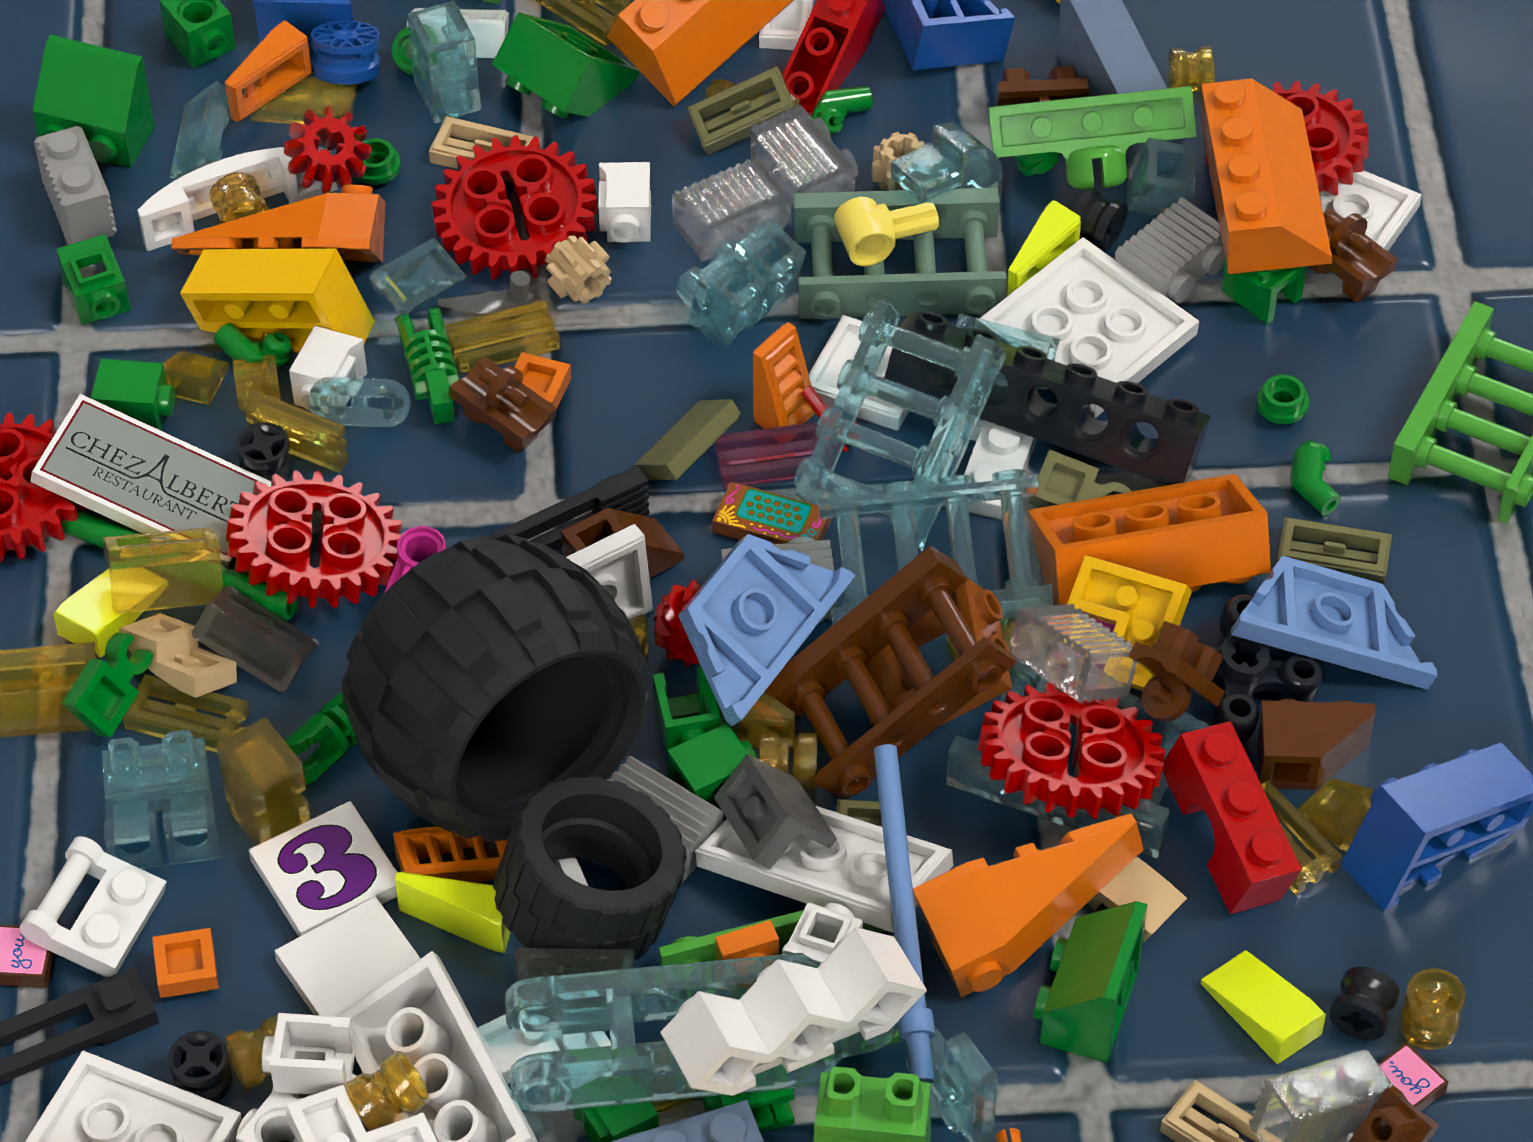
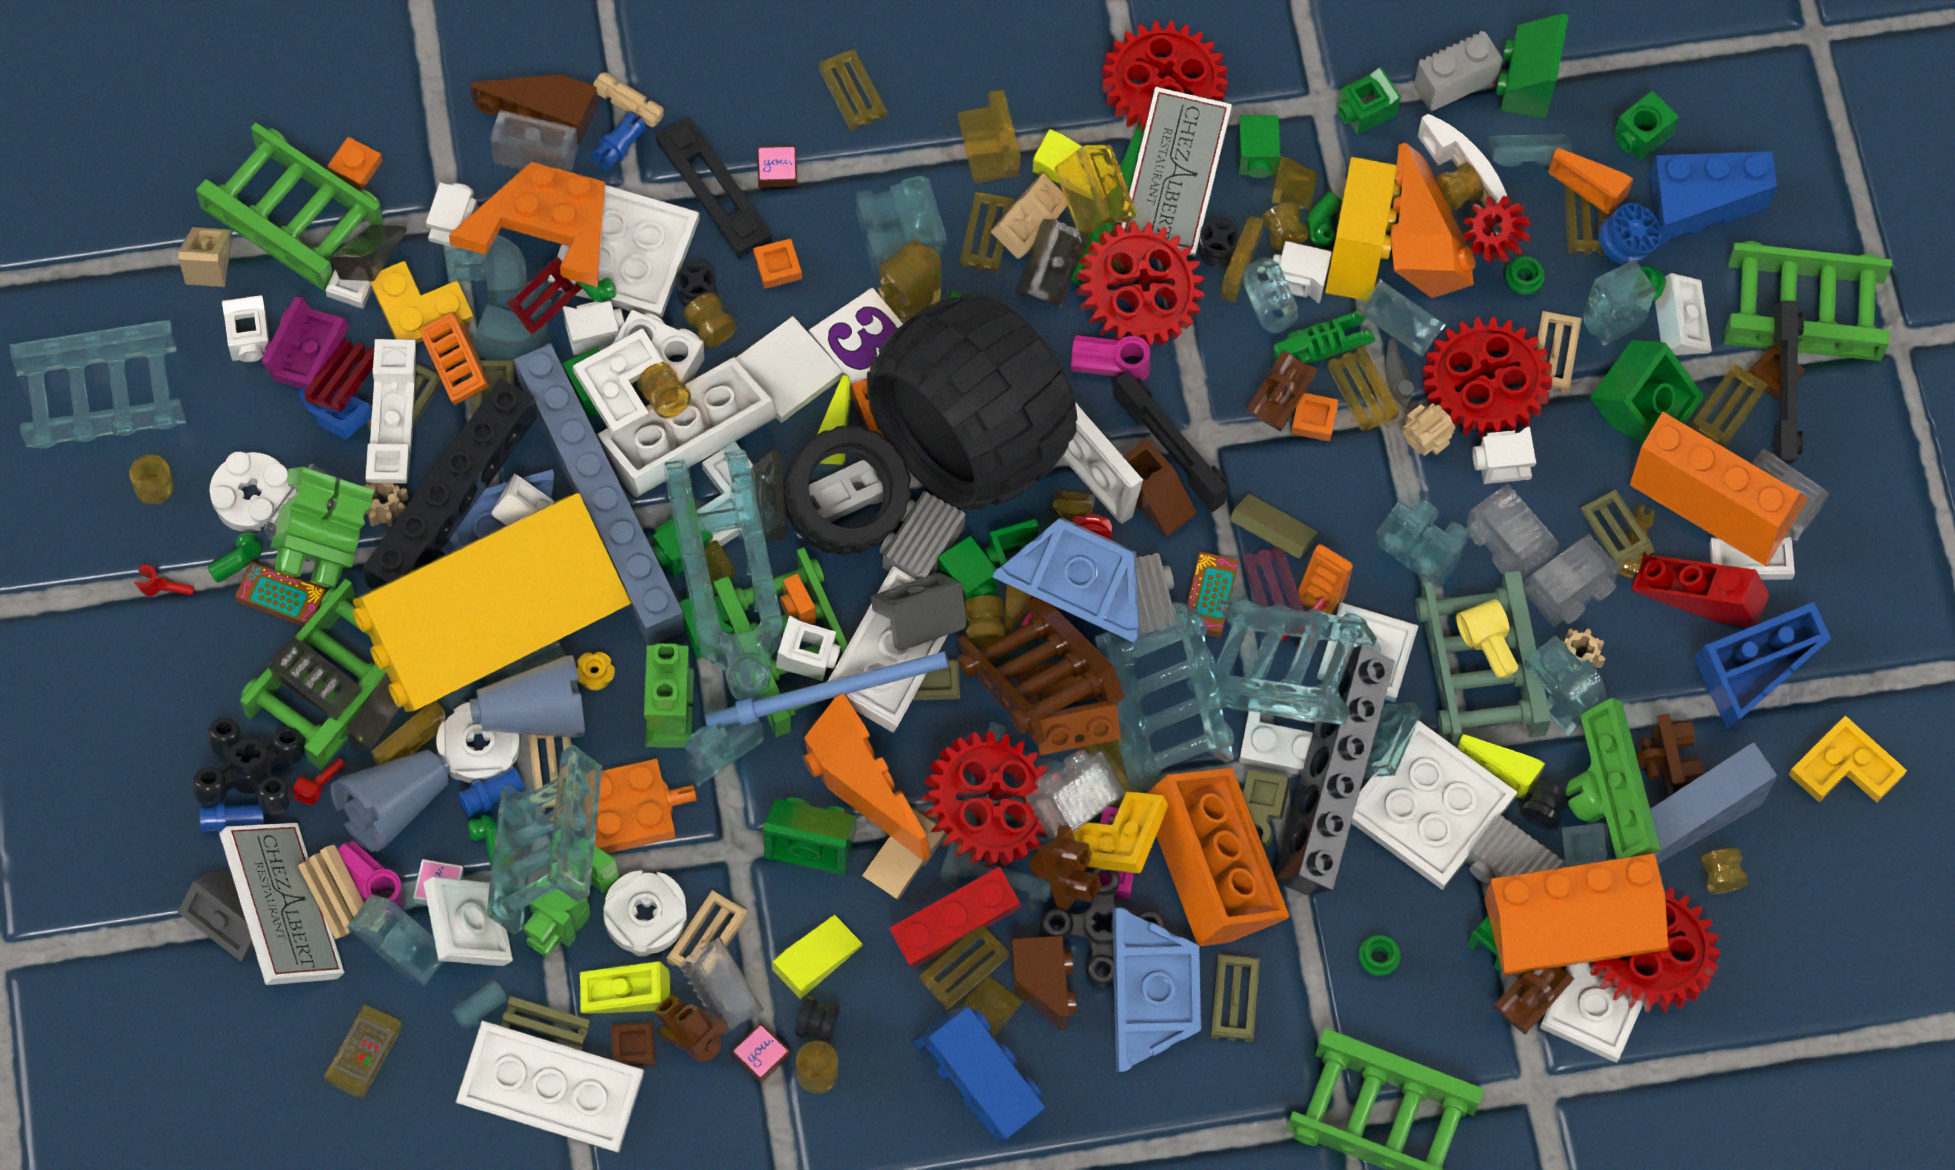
camera: 80 degrees right, 15 degrees up
white plate [20,836,167,977] -> none
green plate [61,632,153,738] -> none
white window [262,1013,356,1095] -> none
white brick [660,927,927,1096] -> none
green arm [811,86,873,137] -> none
green arm [1290,441,1341,516] -> none

